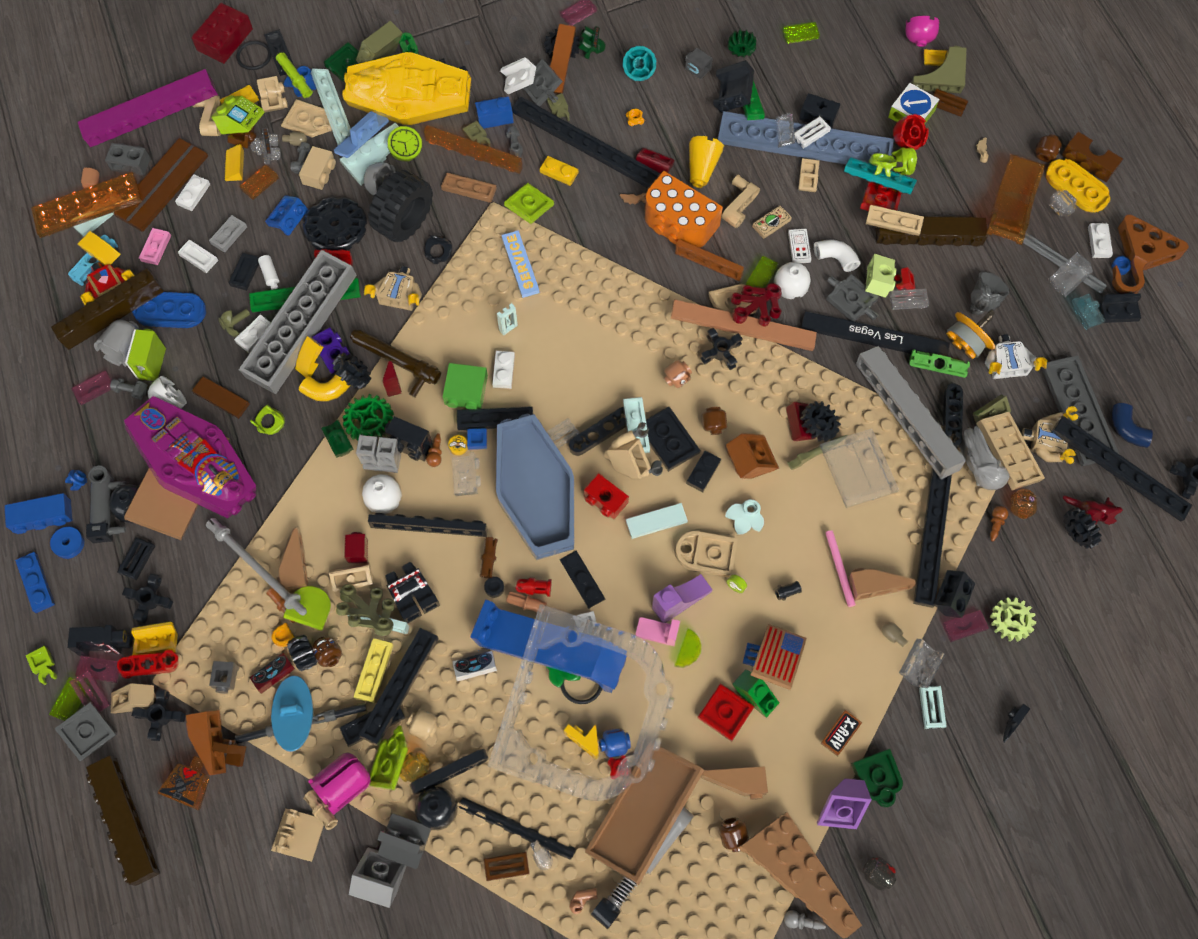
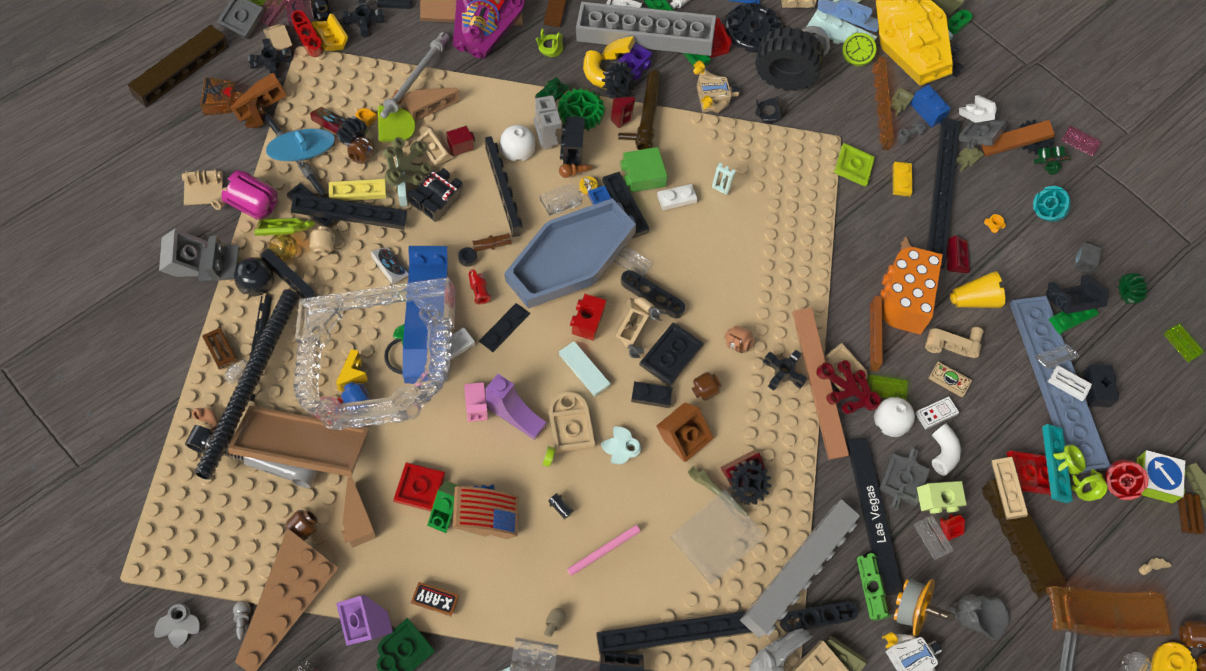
camera: 60 degrees right, 5 degrees down
flat silver brick [209,661,239,694] -> none
medium nougat tile [441,173,497,203] -> none
light blue tile [501,230,540,298] -> none
nougat axle [506,591,547,615] -> none
light aqua tile [623,397,650,453] -> none
clear neon green tile [674,628,701,668] -> none
tan slope [798,158,819,192] -> none
medium nougat slope [848,568,916,601] -> none
none -> black piece [194,289,299,480]

